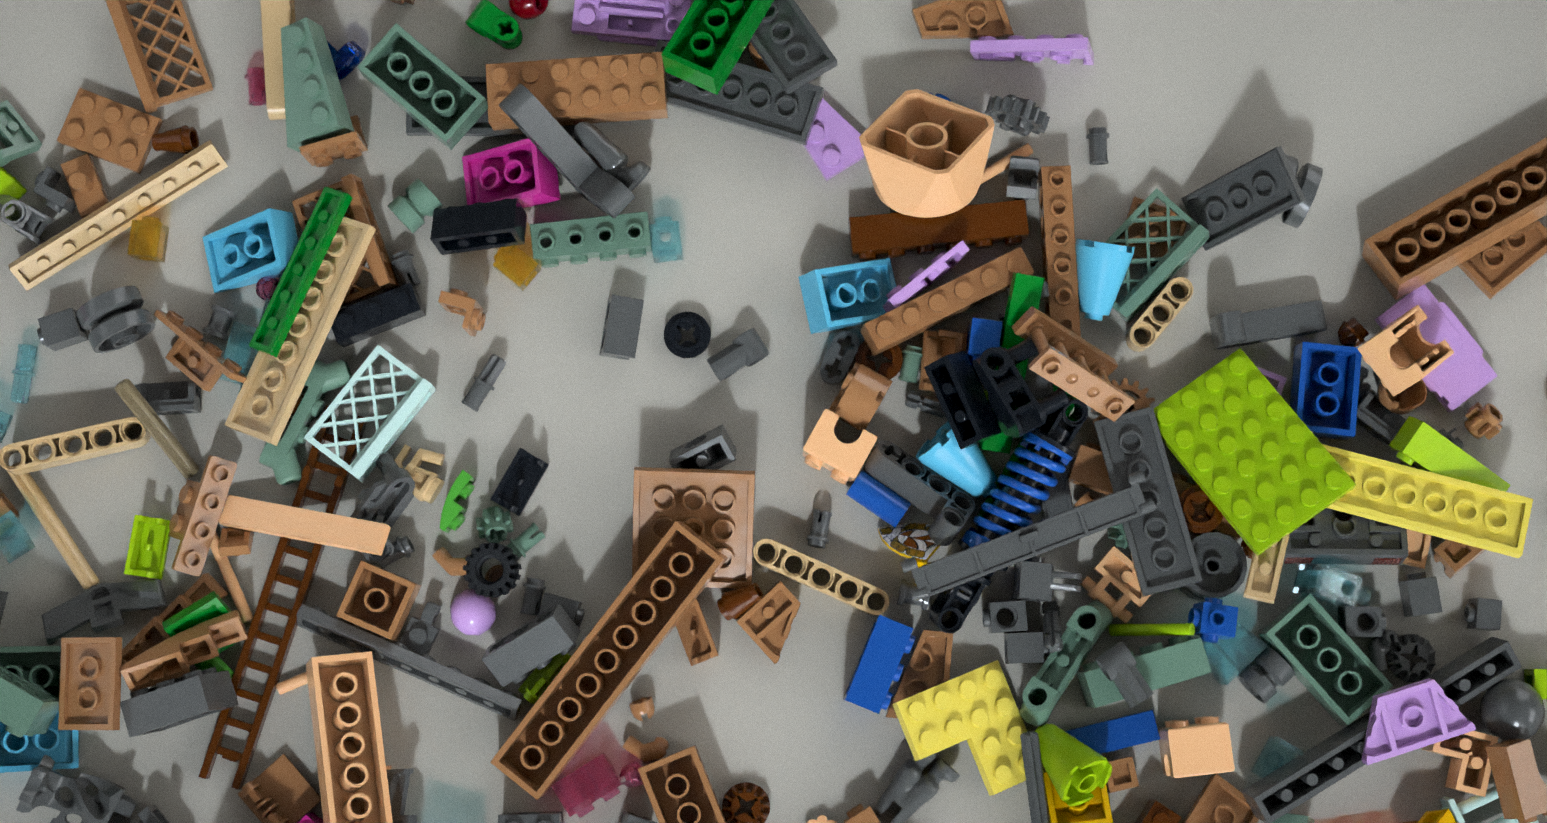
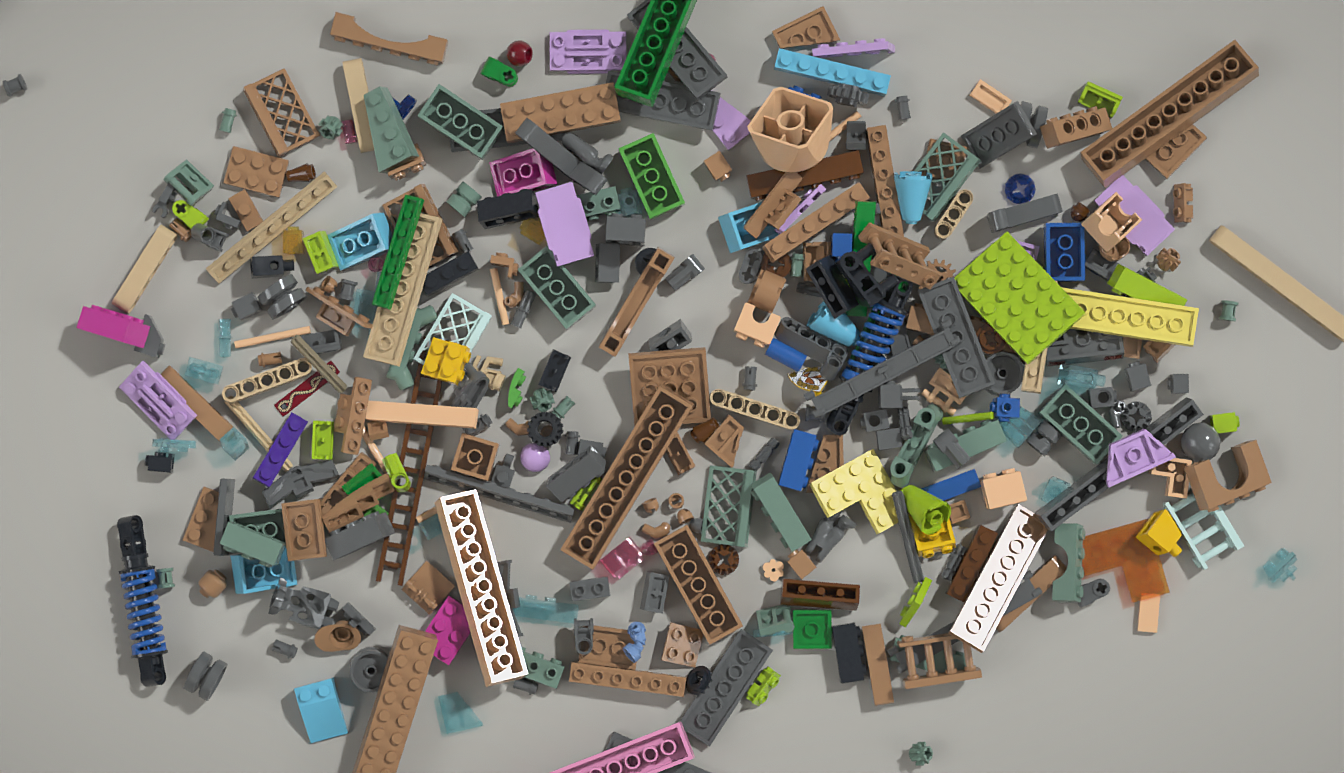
camera: 10 degrees left, 5 degrees up
none -> sand green pin [219,108,237,133]
none -> light nougat bar [234,326,311,349]
none -> black torso [250,255,294,279]
none -> dark purple plate [252,412,308,488]
none -> medium nougat pin [258,351,282,368]
none -> sticker [274,361,340,417]
none -> lime hinge [302,231,339,274]
none -> sand green gear [318,115,343,140]
none -> medium nougat hinge [321,276,338,293]
none -> lime piece [382,453,411,493]
none -> clear light blue bracket [419,514,443,540]
none -> yellow plate [421,337,471,386]
none -> light nougat bar [490,268,509,325]
none -> medium nougat arm [504,282,524,308]
none -> sand green brick [518,246,596,330]
none -> lavender piece [535,182,594,267]
none -> medium nougat arch [599,247,675,357]
none -> dark grey brick [605,213,646,246]
none -> bright green brick [618,133,685,220]
none -> medium nougat hinge [669,493,684,509]
none -> medium nougat hinge [677,509,694,525]
none -> dark grey hinge [689,518,703,534]
none -> sand green fence [701,465,757,547]
none -> medium nougat brick [703,151,732,182]
none -> medium nougat bracket [744,172,802,238]
none -> dark grey axle [749,438,780,471]
none -> sand green brick [751,473,812,552]
none -> medium azure brick [774,48,891,97]
none -> light nougat tile [969,79,1012,114]
none -> clear blue gear [1005,173,1036,204]
none -> medium nougat brick [1040,106,1113,149]
none -> lime hinge [1077,81,1123,118]
none -> medium nougat hinge [1173,183,1193,223]

